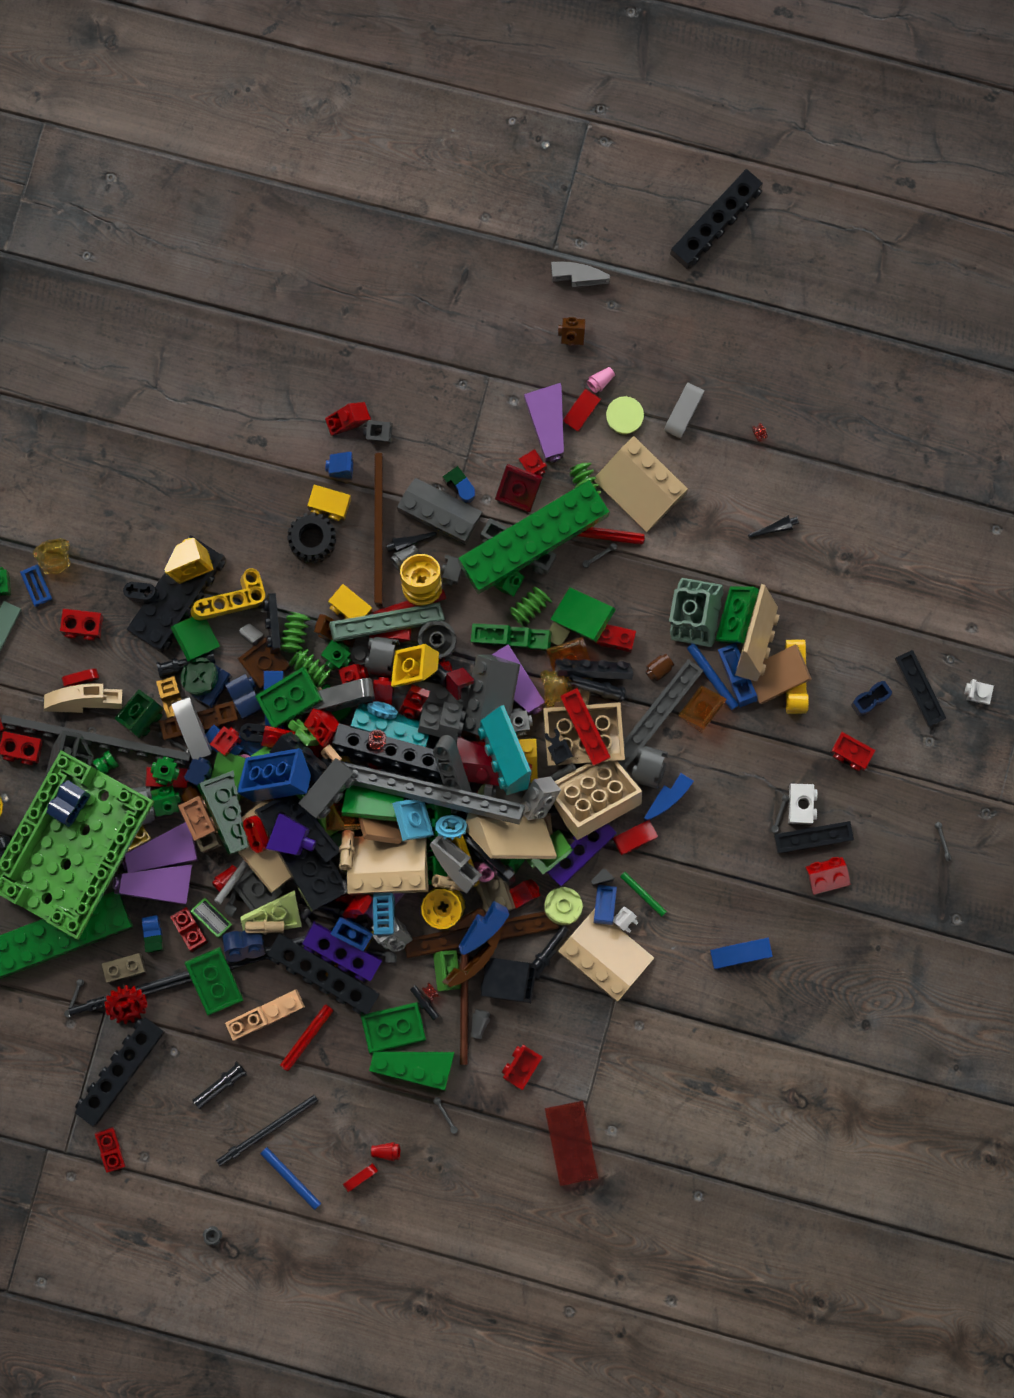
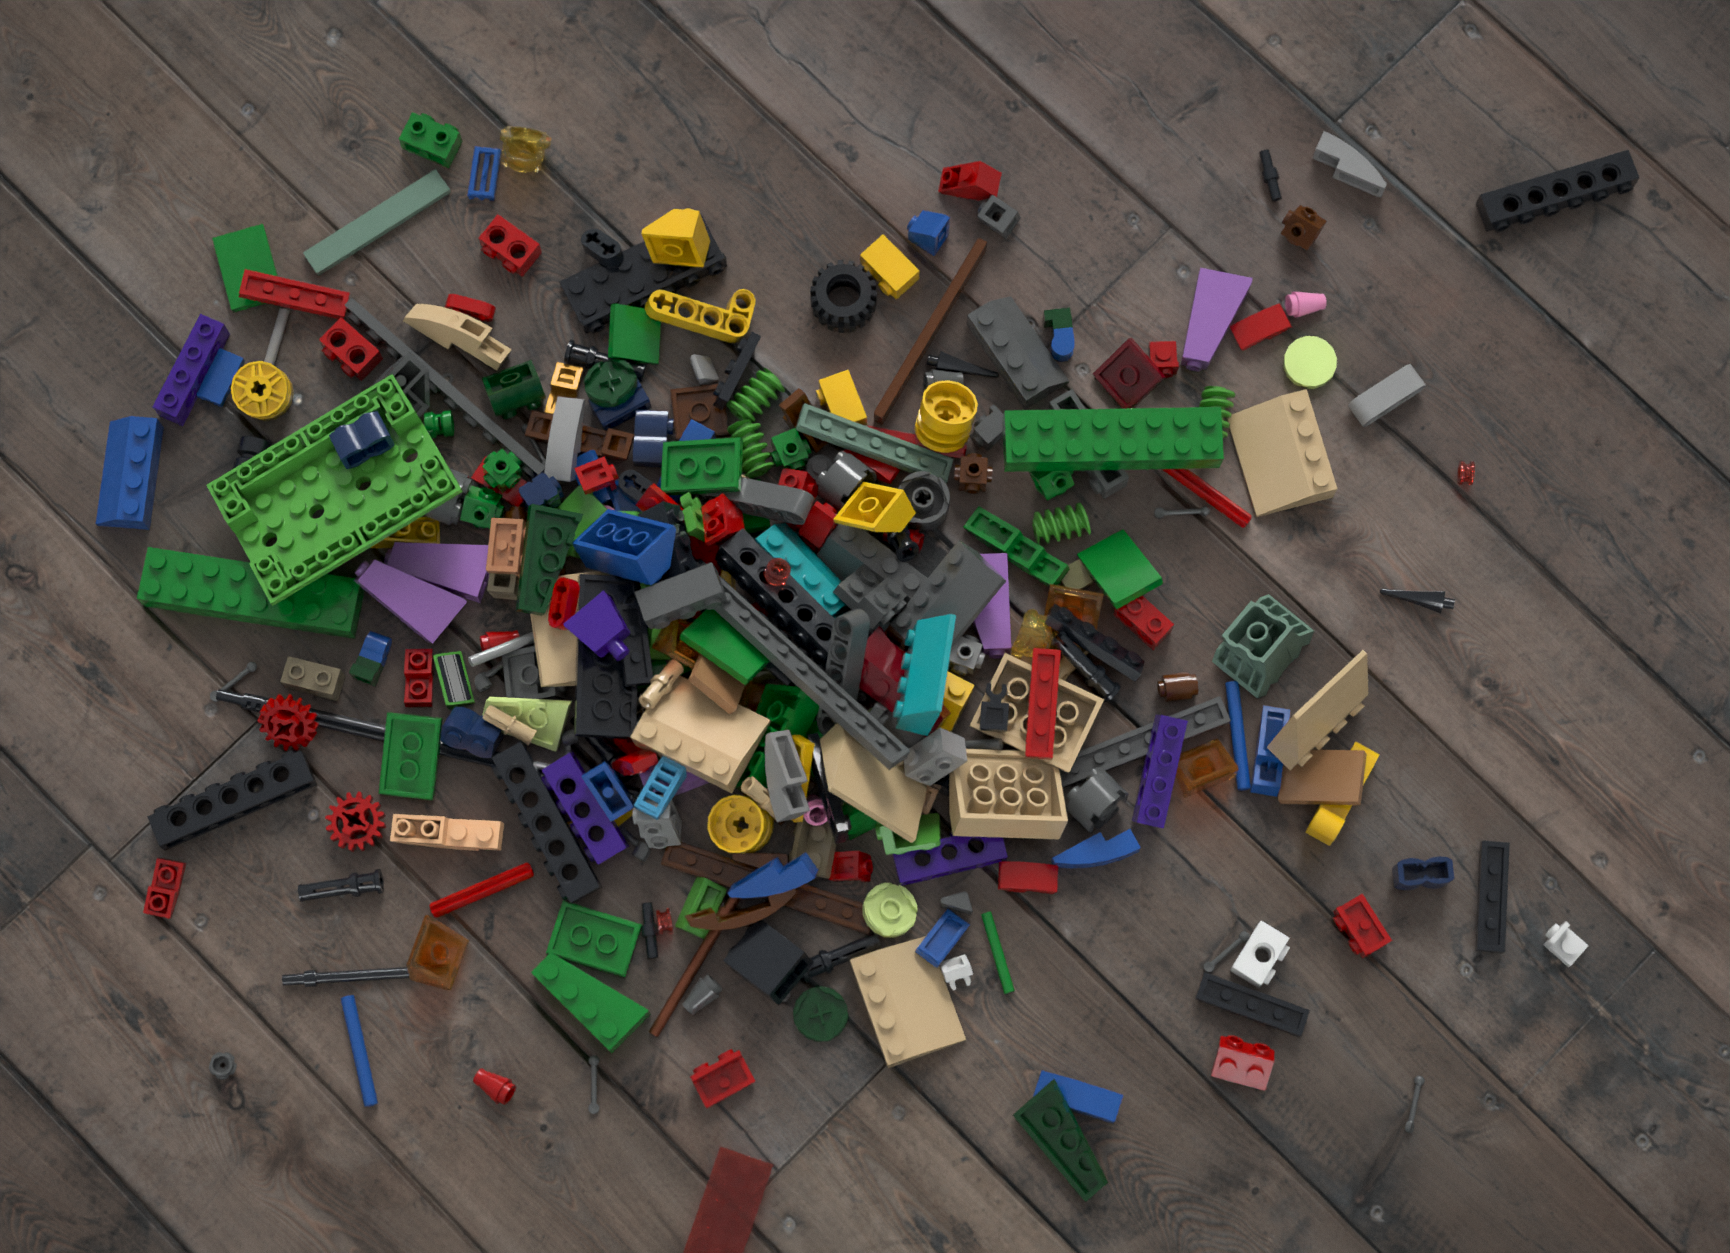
camera: 30 degrees right, 5 degrees down
light nougat tile [320,744,342,762] -> none
red beam [342,1163,378,1192] -> none
medium azure gear [367,701,398,719] -> none
medium azure tile [392,799,434,841] -> none
red slope [398,684,430,719] -> none
medium azure gear [436,815,467,841] -> none
dark red panel [446,668,474,700] -> none
green tile [715,586,759,644] -> none
none -> red gear [325,791,386,852]
none -> clear orange slope [406,915,469,990]
none -> dark green tile [793,986,848,1042]
none -> reddish brown brick [954,453,993,494]
none -> dark green wing [1013,1079,1109,1202]
none -> dark purple brick [1132,714,1188,829]
none -> black bar [1259,149,1282,202]

